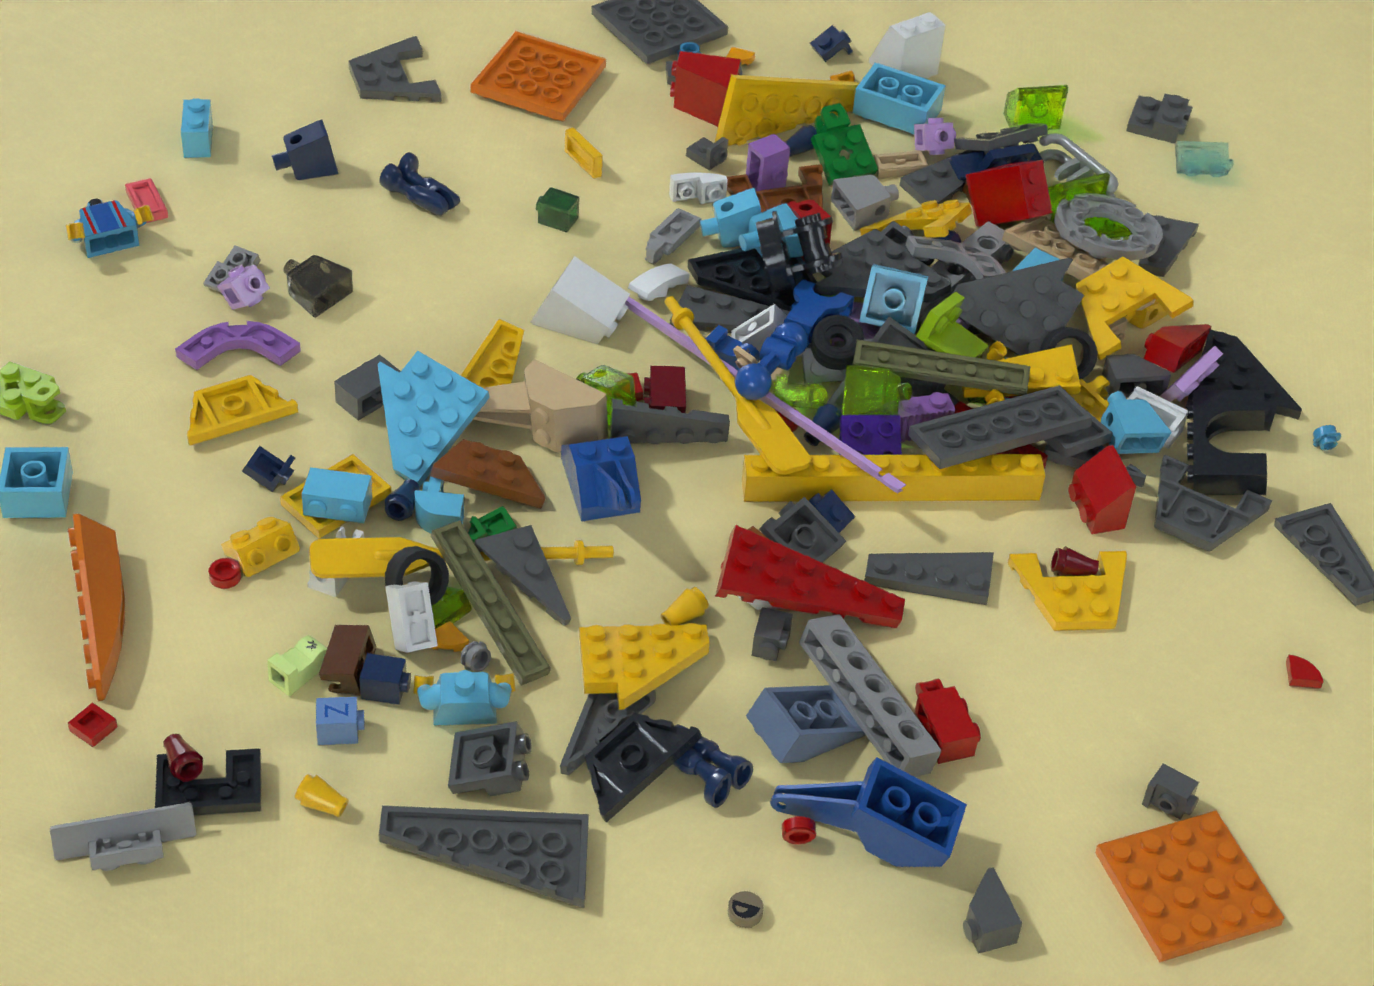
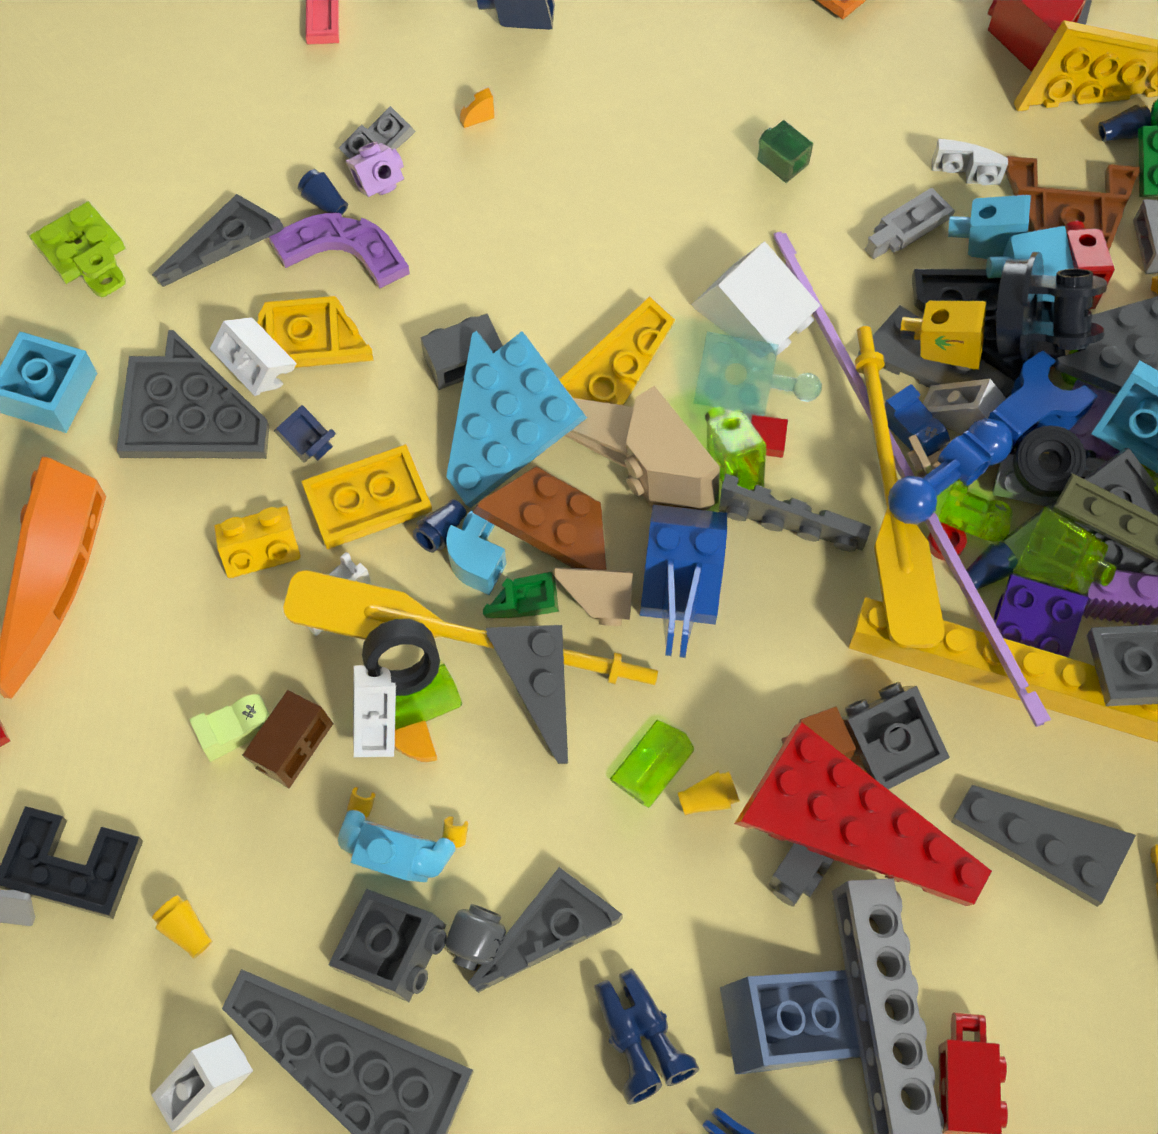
camera: 25 degrees right, 20 degrees up
torso [66,198,154,258] -> none
dark red cone [163,734,203,782] -> none
red tile [208,558,241,589] -> none
clear smoke torso [283,255,353,318] -> none
medium azure brick [302,467,372,523] -> none
medium blue brick [316,697,365,745] -> none
dark blue brick [360,653,411,705] -> none
dark blue piece [380,152,460,216] -> none
olive tile [431,520,551,686] -> none
light grey plate [460,641,491,672] -> none
yellow tile [565,127,603,179] -> none
yellow wing [579,623,709,710] -> none
black wing [585,713,703,823] -> none
white slope [628,263,690,301] -> none
dark red brick [644,365,686,413] -> none
dark grey bracket [686,137,728,170] -> none
medium lavender brick [746,133,790,191] -> none
dark blue bracket [808,489,856,533] -> none
none -> dark grey wing [117,330,269,459]
none -> dark grey wing [152,194,284,287]
none -> white slope [152,1034,253,1132]
none -> white hinge [210,317,297,396]
none -> dark blue cone [298,169,348,215]
none -> dark grey head [445,904,506,971]
none -> light orange tile [460,88,494,128]
none -> tan slope [555,567,633,626]
none -> clear neon green slope [610,719,694,808]
none -> clear light blue plate [693,331,822,416]
none -> yellow torso [900,301,986,370]

